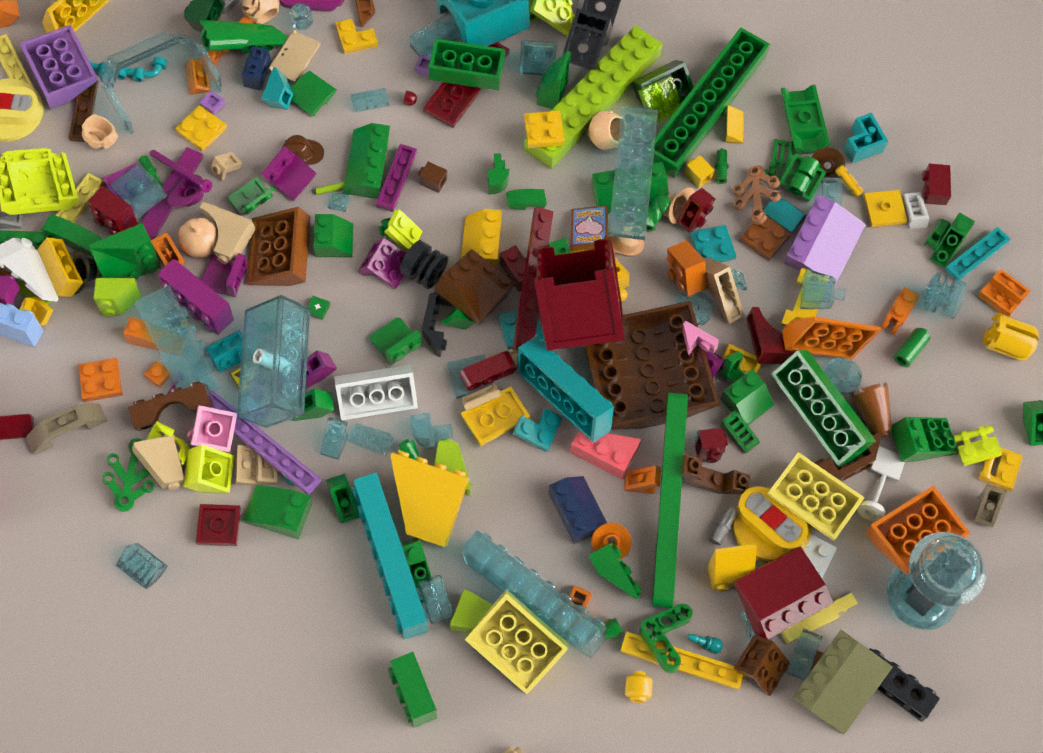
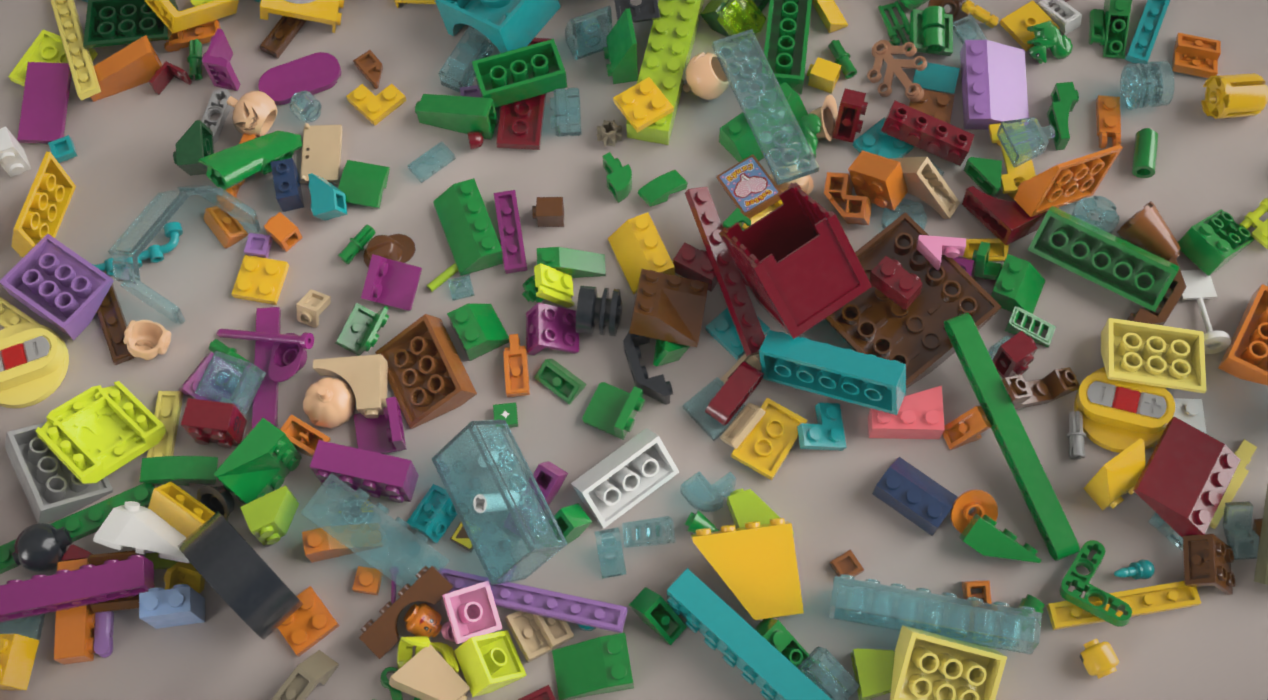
camera: 20 degrees left, 0 degrees up
none -> black wheel [178,511,303,640]
none -> orange brick [264,212,303,252]
none -> green axle [338,224,376,265]
none -> orange head [404,603,442,638]
none -> green slope [415,94,498,140]
none -> orange hinge [503,334,530,397]
none -> green slope [534,358,587,404]
none -> slope [537,247,606,278]
none -> clear light blue brick [550,88,581,137]
none -> dark tan gear [597,120,622,147]
none -> orange brick [824,172,872,225]
none -> dark orange tile [829,549,864,584]
none -> dark red brick [869,256,923,310]
none -> dark red brick [881,100,975,166]
none -> green slope [963,157,1002,198]
none -> green animal [1027,21,1073,64]
none -> green slope [1047,82,1079,150]

